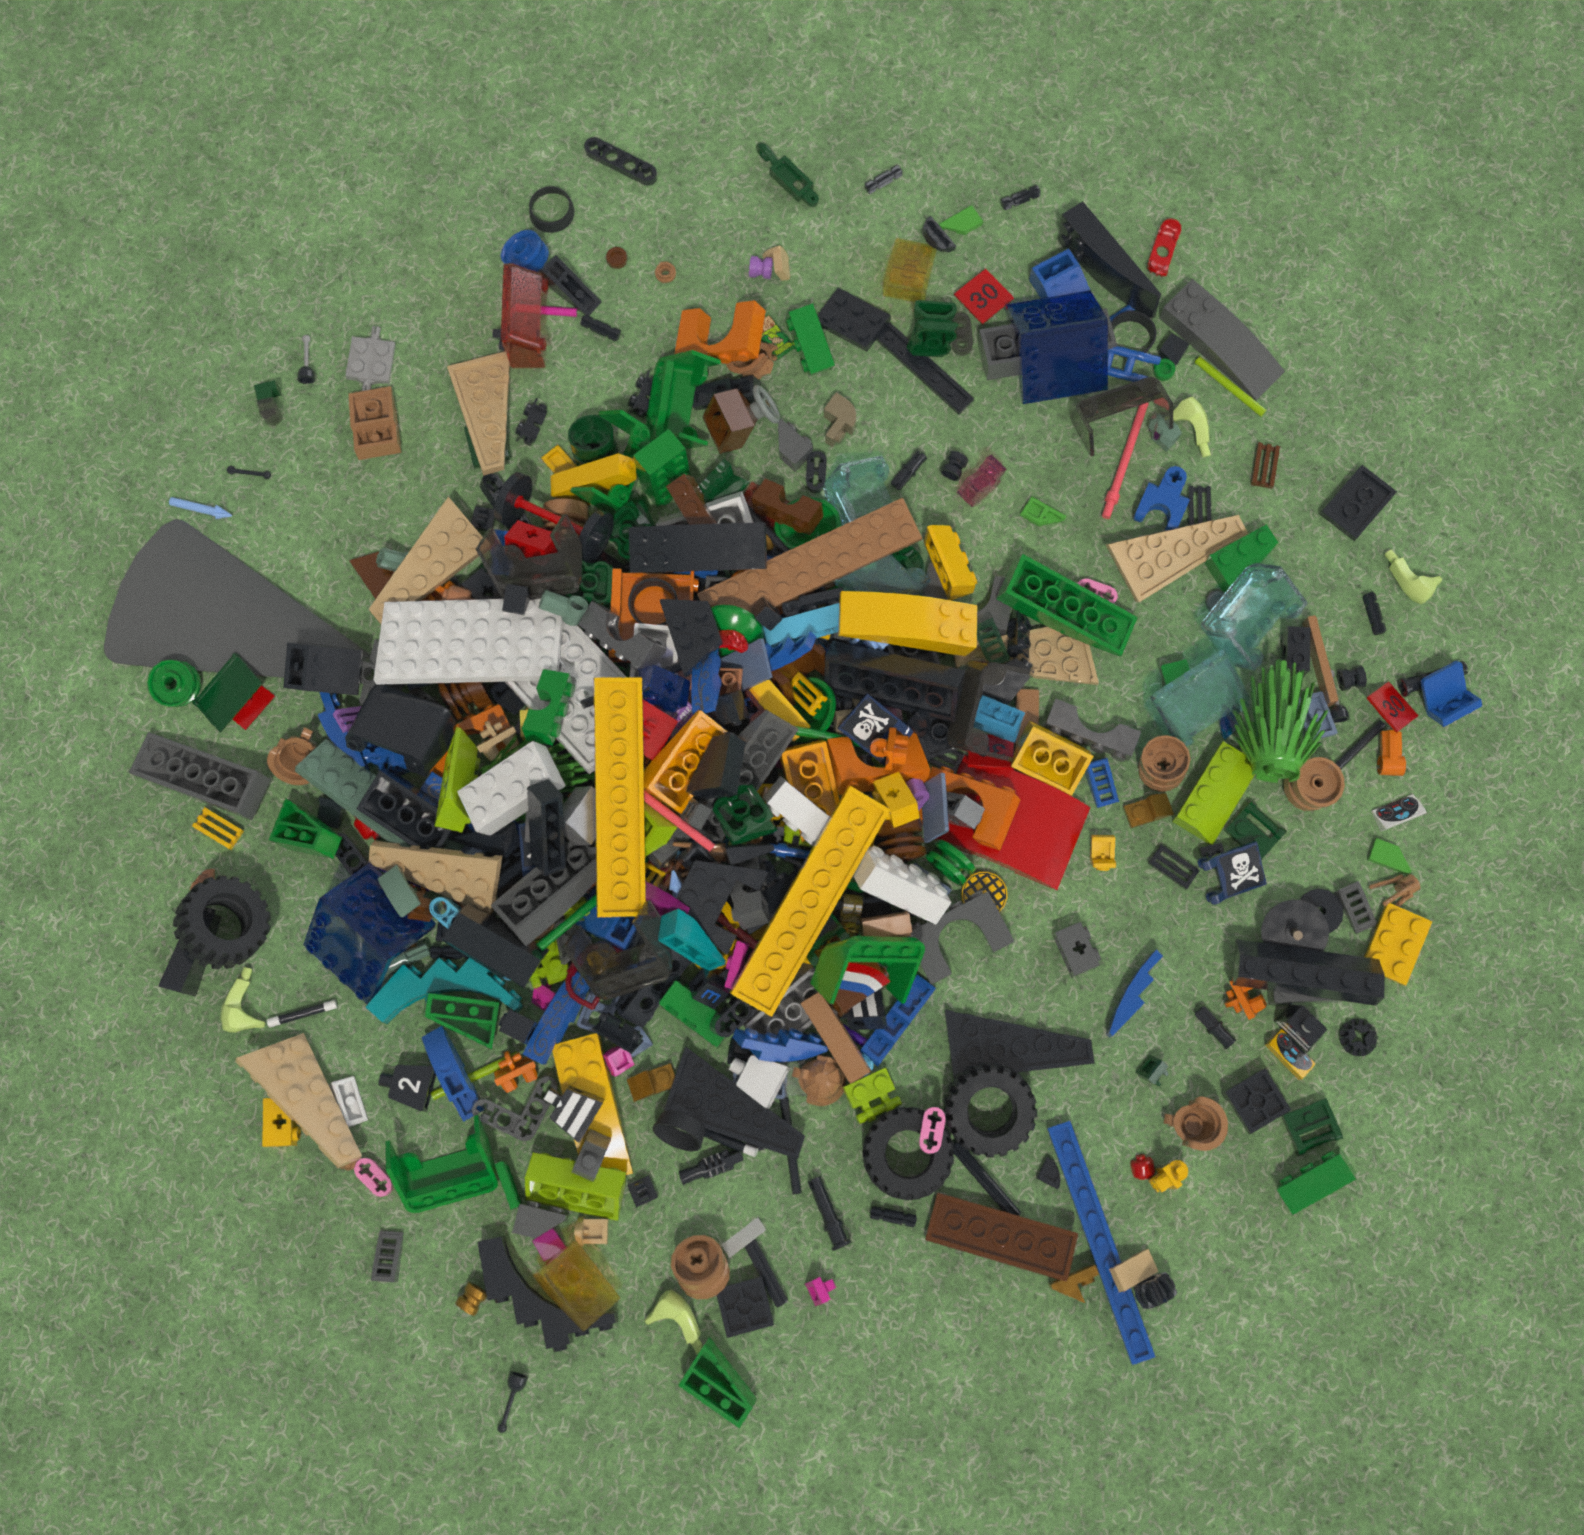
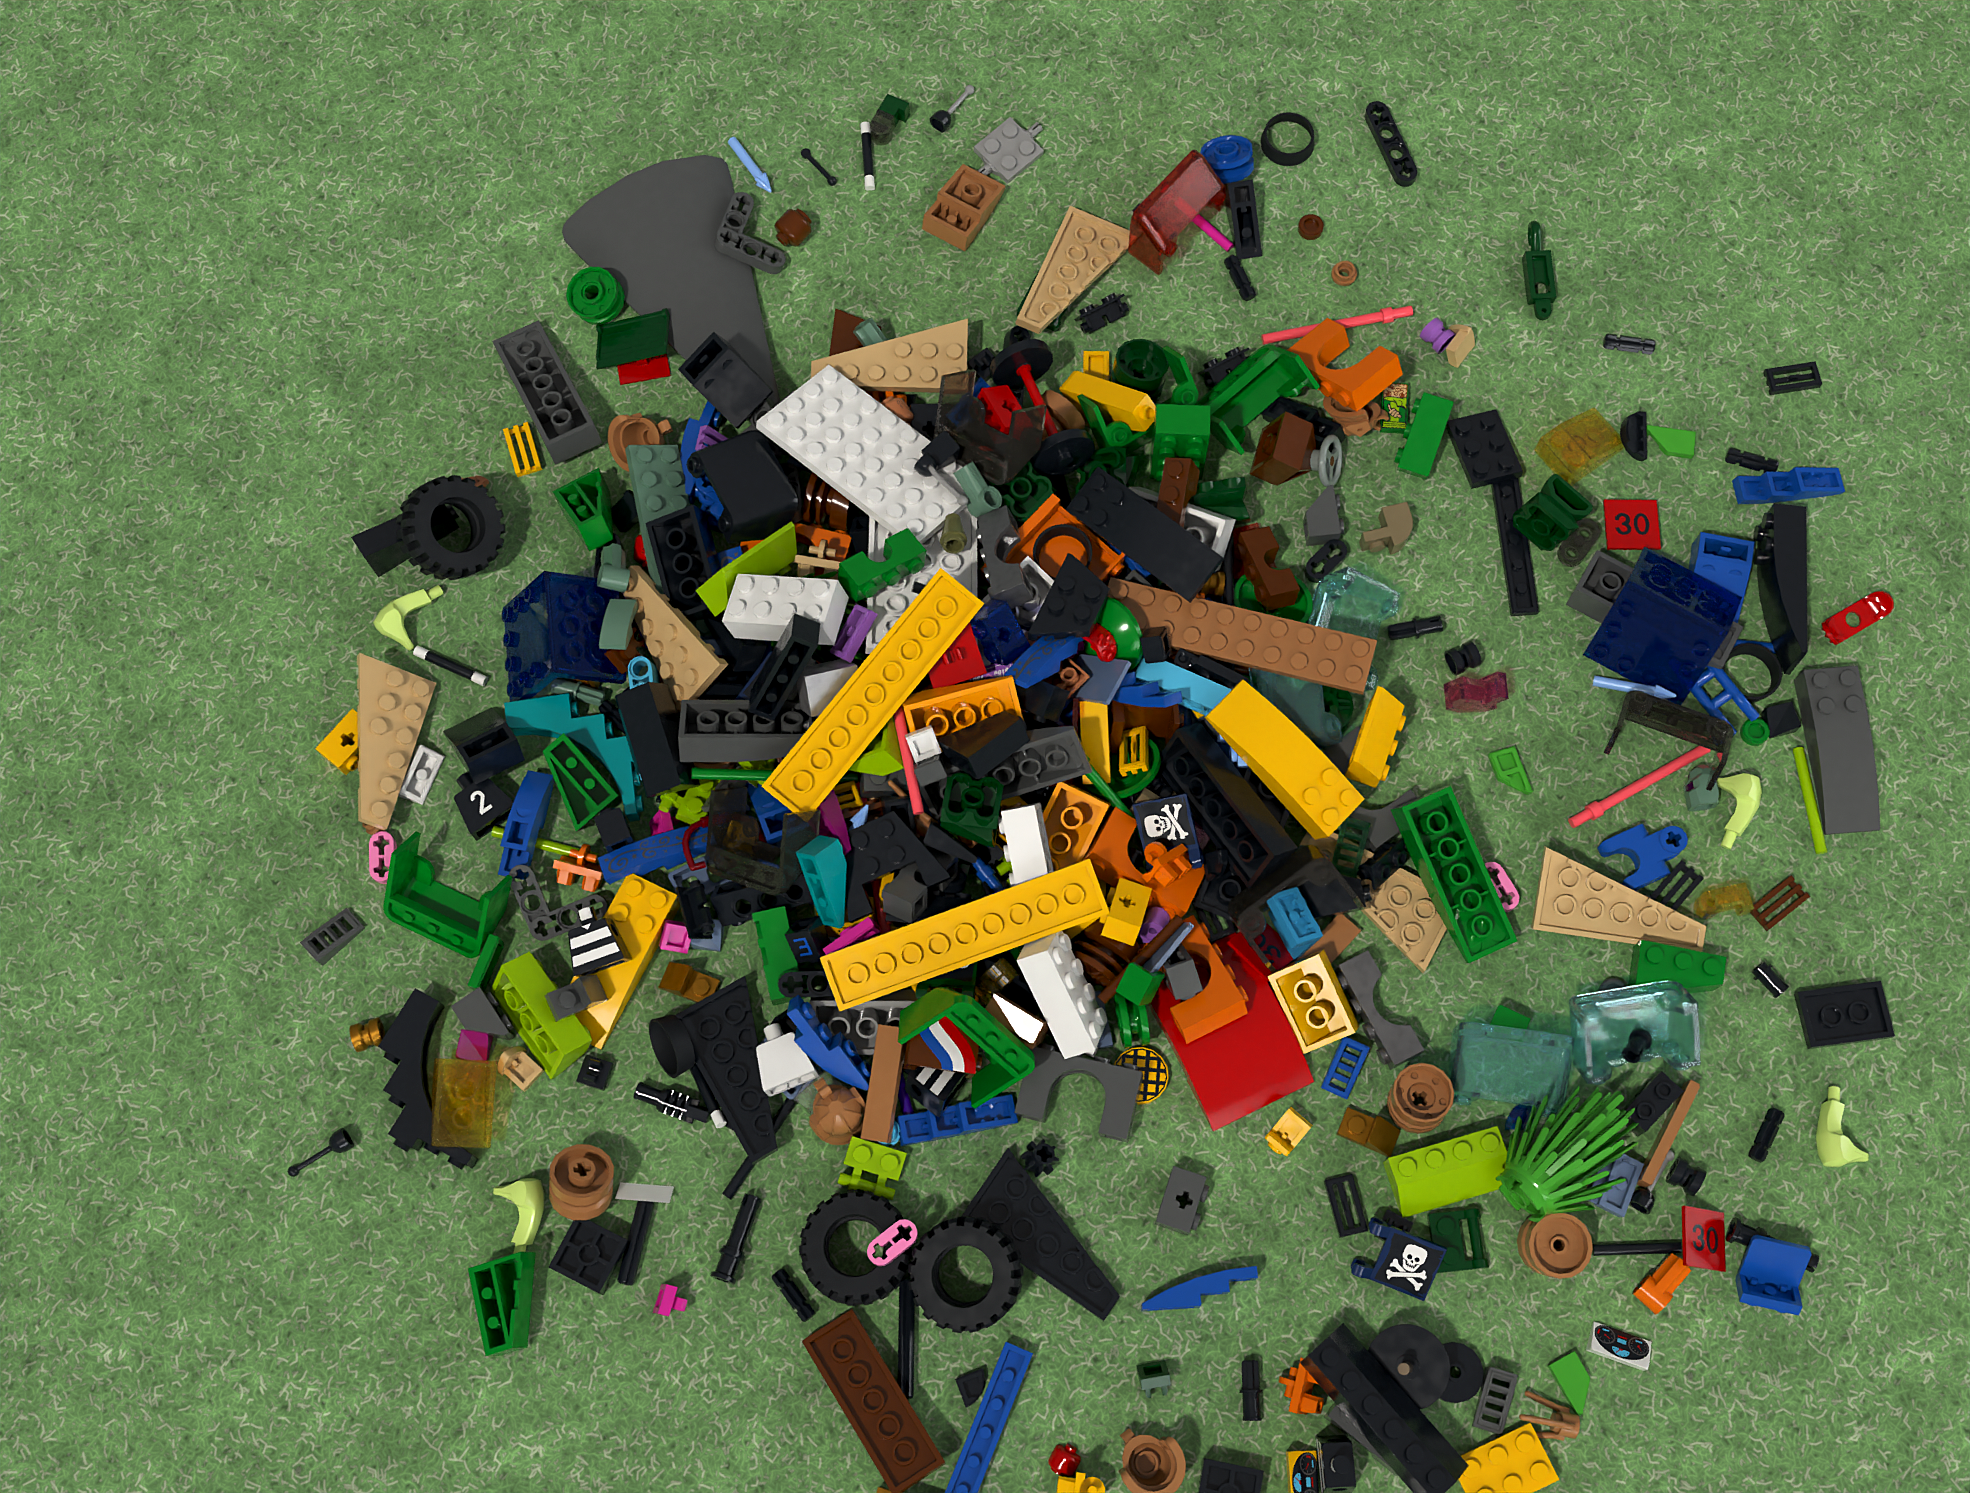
camera: 40 degrees right, 5 degrees down
none -> black slope [443,707,525,785]
none -> sand green piece [597,543,630,593]
none -> dark grey beam [714,192,786,274]
none -> reddish brown head [774,208,812,247]
none -> medium lavender tile [830,604,878,663]
none -> black bar [860,122,875,191]
none -> white tile [905,725,942,763]
none -> hinge [914,453,969,506]
none -> olive cone [940,513,967,554]
none -> black gear [1021,1139,1059,1177]
none -> reddish brown bar [1097,915,1184,1004]
none -> green panel [1116,962,1165,1006]
none -> coral bar [1261,306,1413,345]
none -> light blue piece [1593,676,1676,700]
none -> black pin [1622,1029,1652,1063]
none -> clear yellow leg [1693,882,1754,919]
none -> blue slope [1732,467,1845,504]
none -> black pin [1752,961,1789,998]
none -> black tile [1763,361,1822,395]

